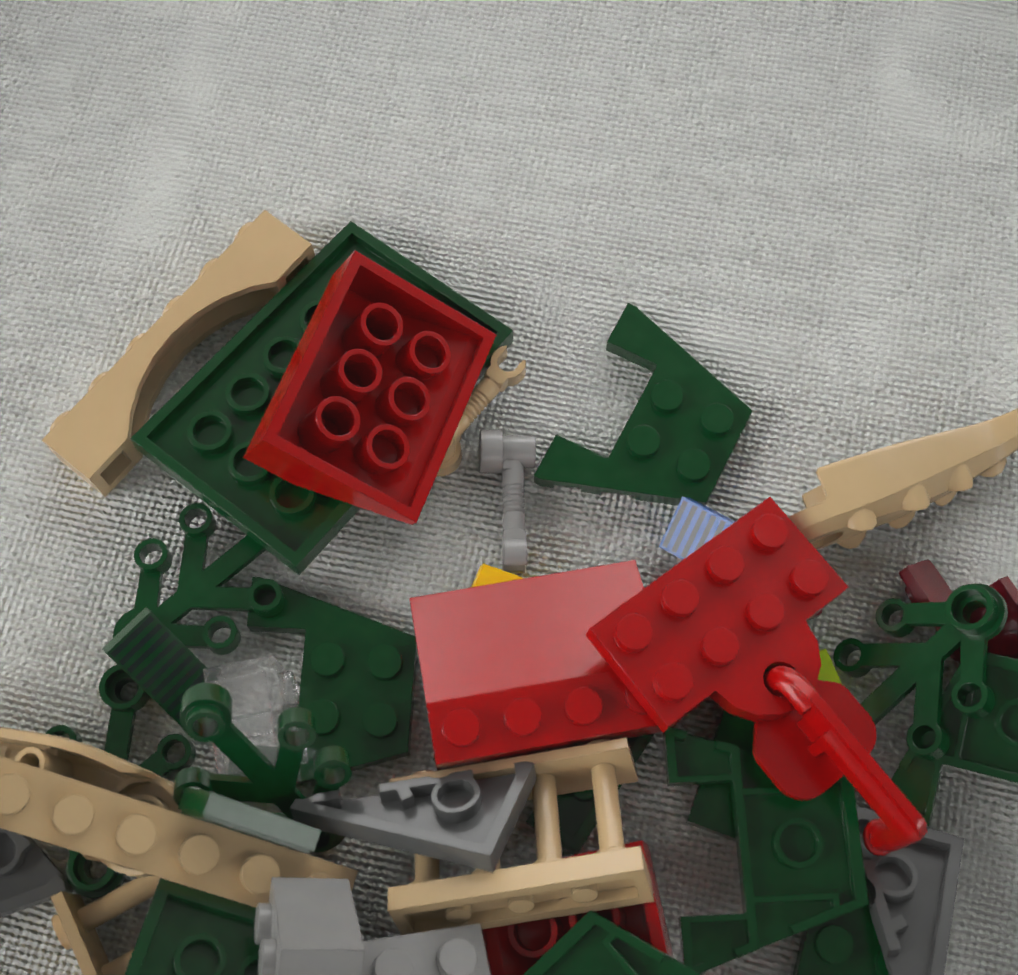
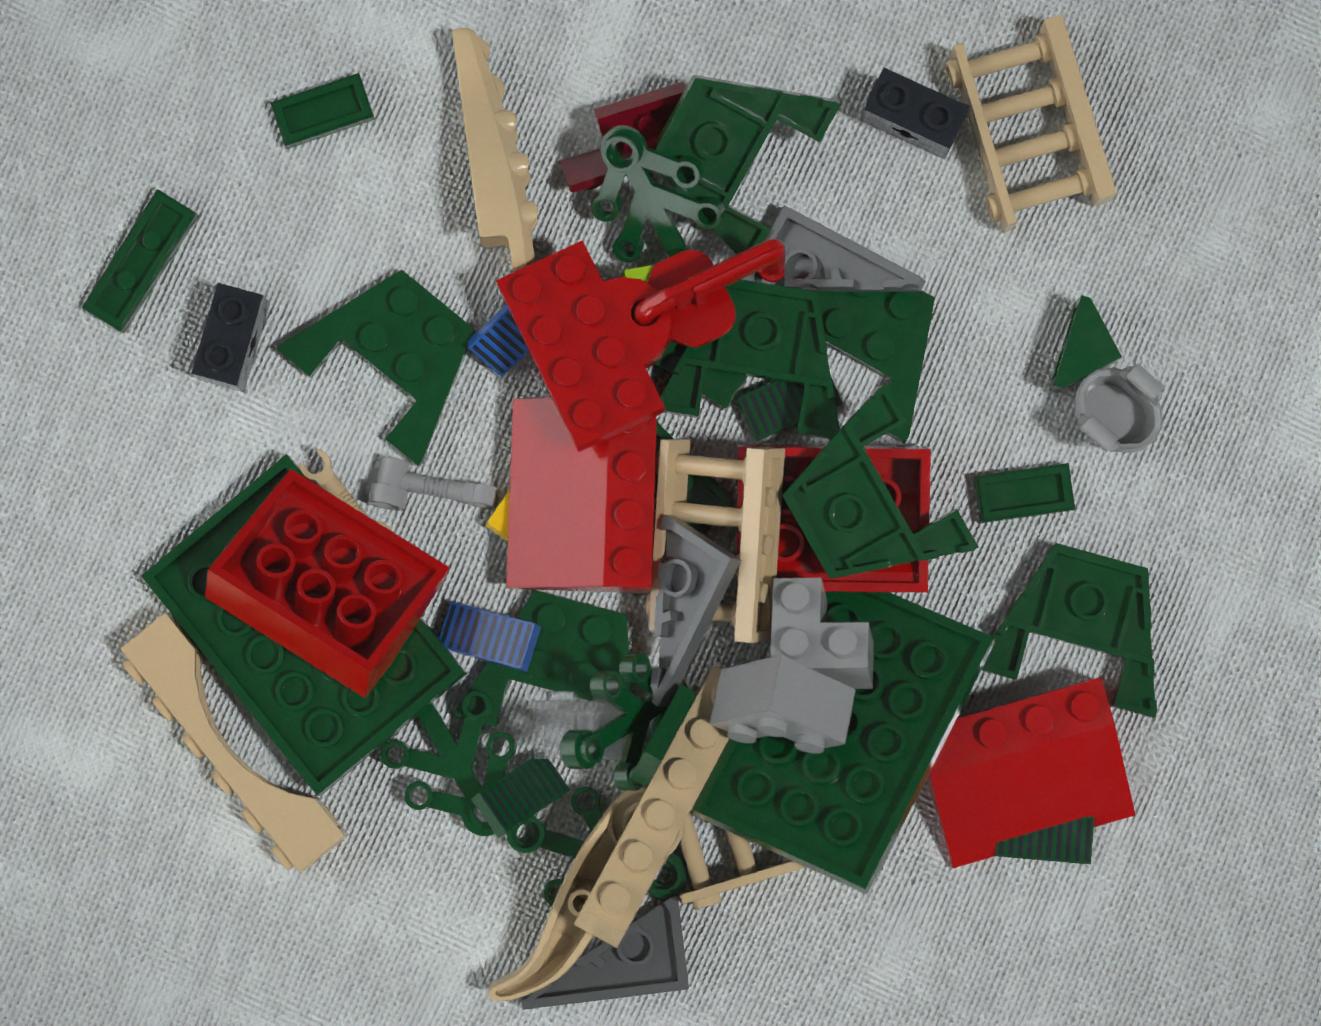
camera: 80 degrees left, 15 degrees up
none -> dark green tile [82,189,199,334]
none -> black brick [191,283,270,393]
none -> dark green tile [270,73,375,149]
none -> tile [439,601,541,672]
none -> tile [737,378,843,442]

